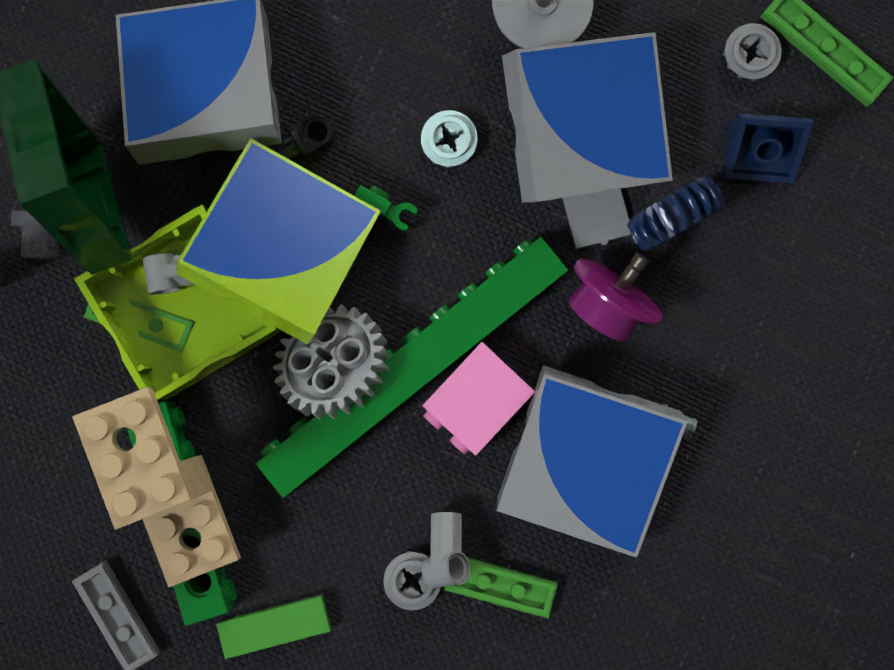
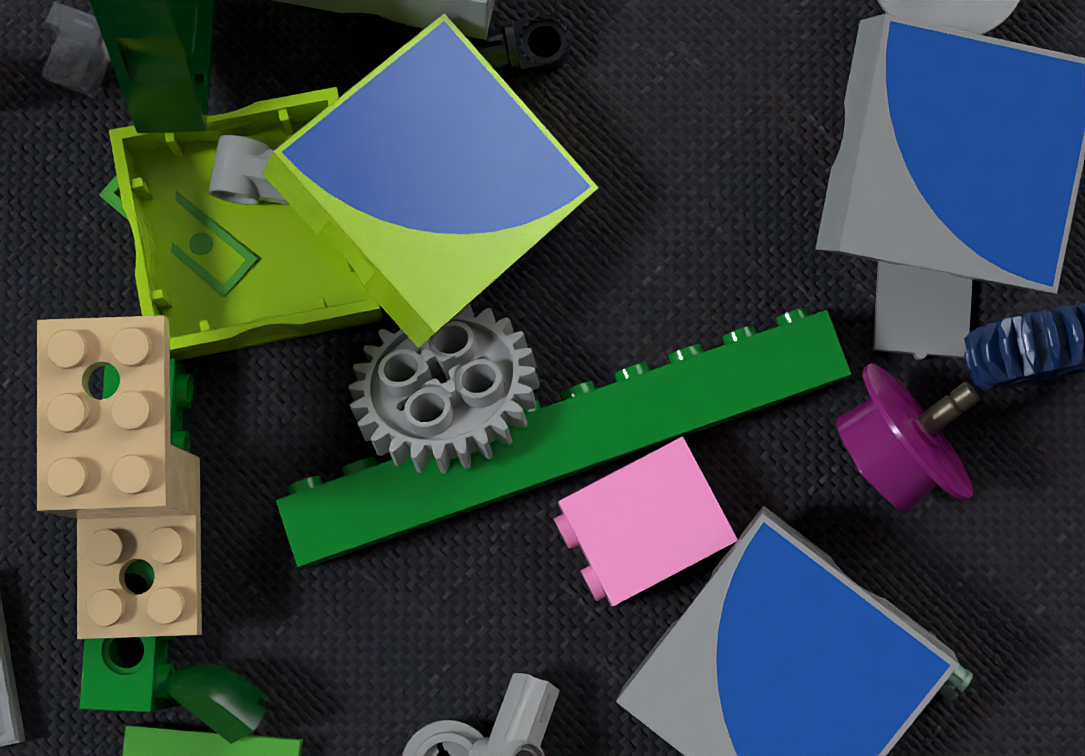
camera: 25 degrees right, 5 degrees down
green plate [354,185,418,232] -> none
light aqua gear [421,110,478,168] -> none
none -> dark green brick [158,663,269,744]

